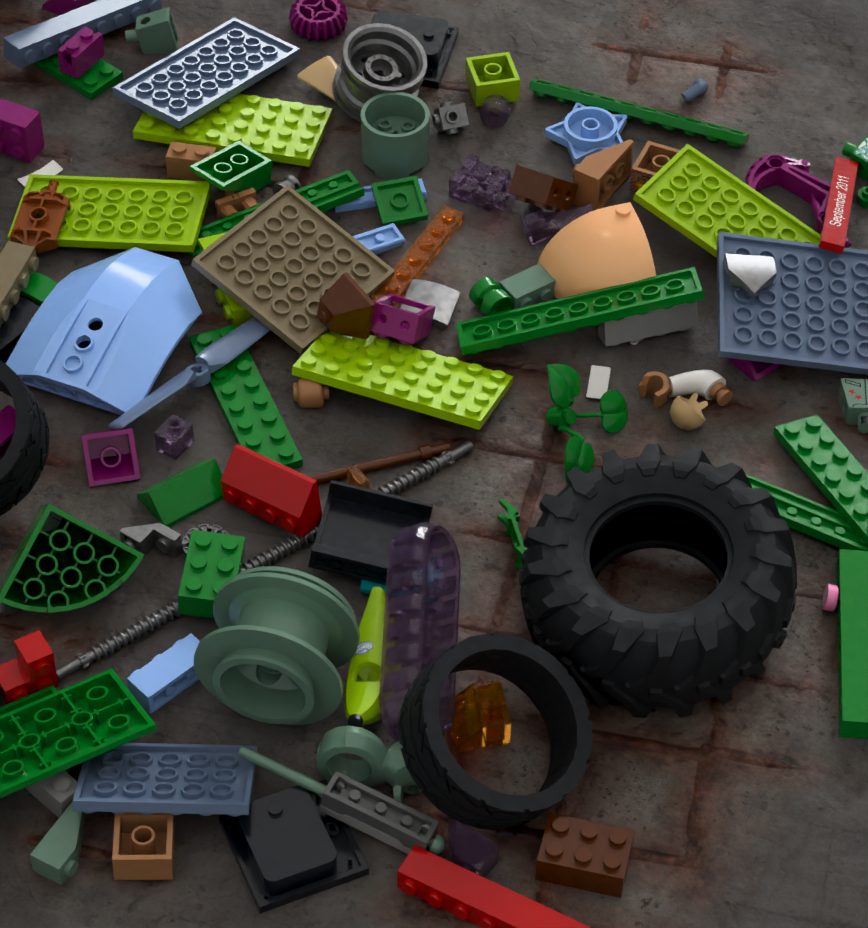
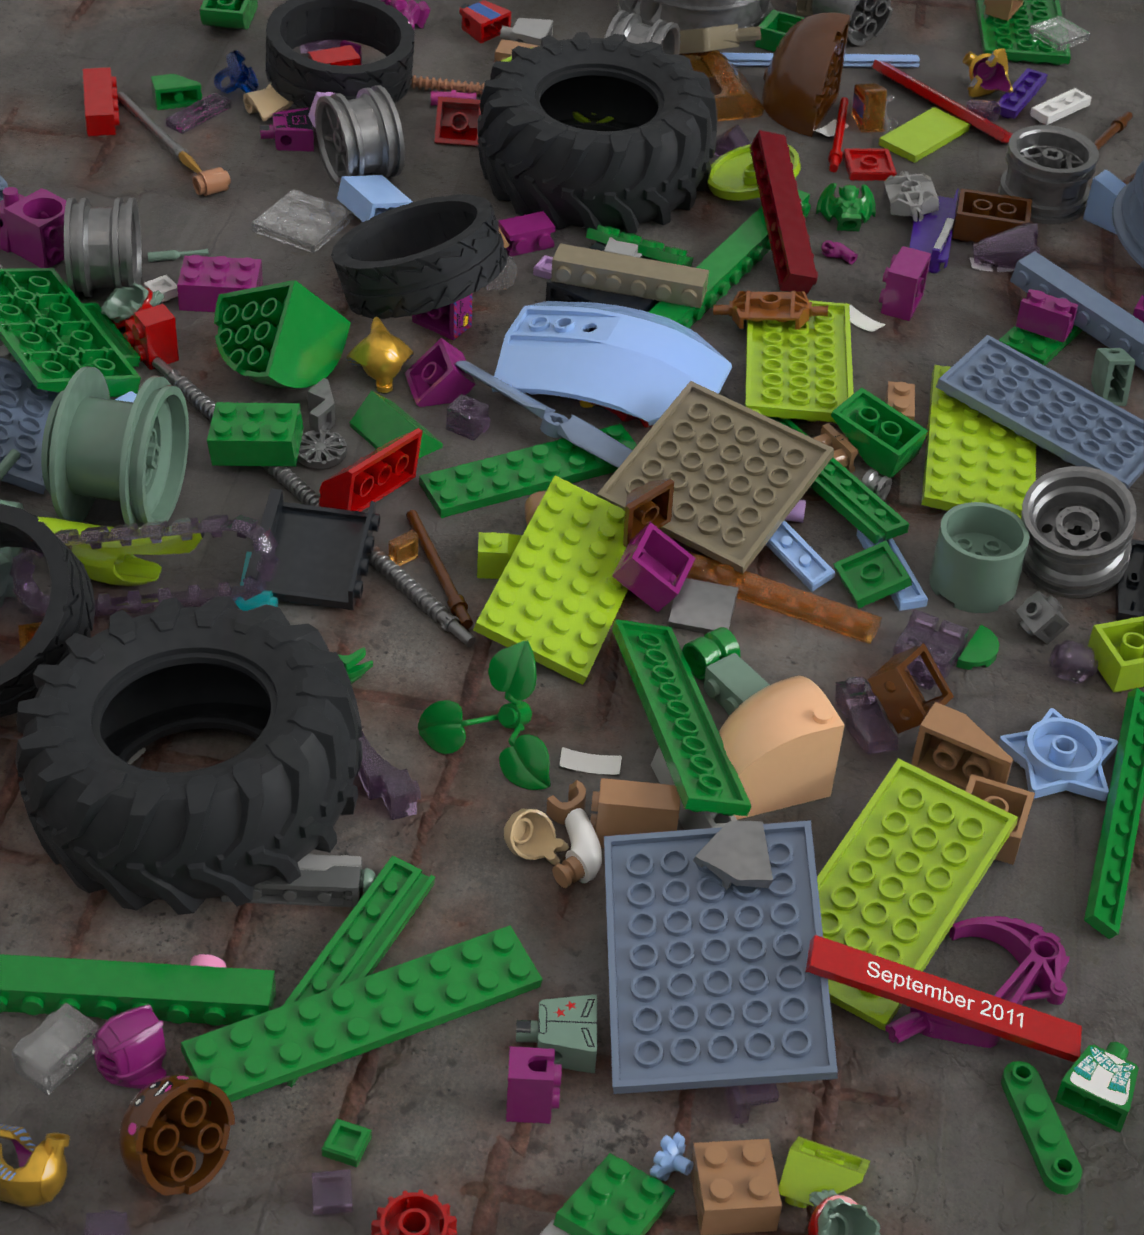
camera: 85 degrees right, 5 degrees down
none -> pearl gold piece [346,317,414,393]
none -> lime slope [477,532,523,579]
none -> medium nougat brick [590,778,680,848]
none -> green tile [956,625,1000,670]

